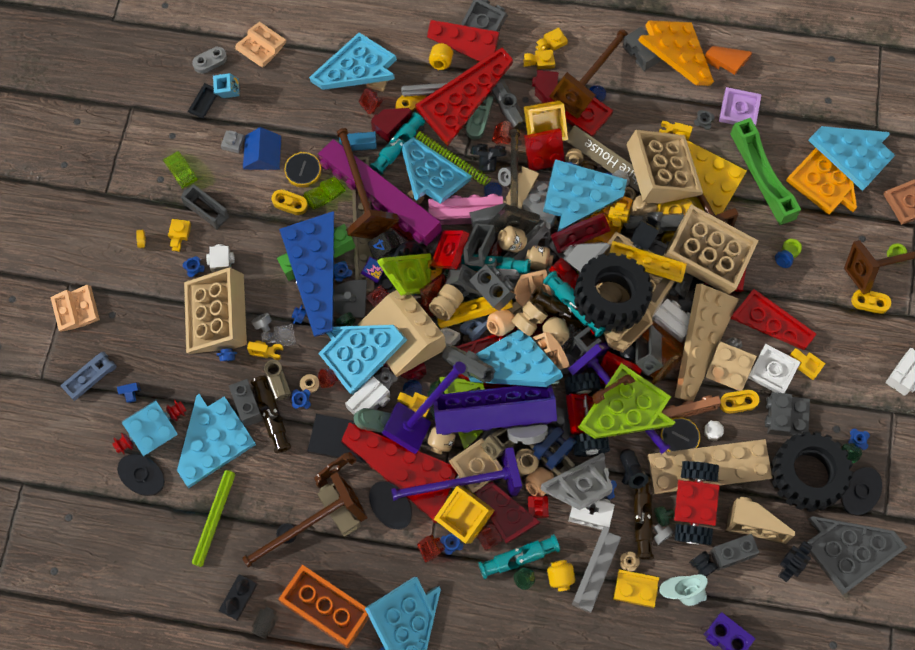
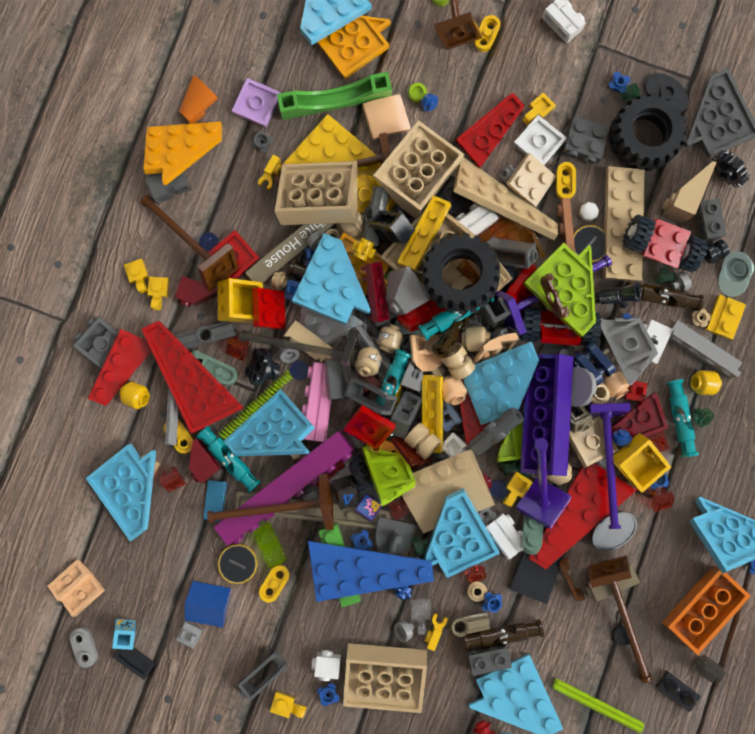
camera: 80 degrees left, 15 degrees up
clear neon green slope [163,151,198,189] -> none
blue plate [216,348,237,361] -> none
dark grey brick [469,264,516,311] -> none
none -> light nougat slope [362,95,411,140]
none -> blue plate [612,429,632,446]

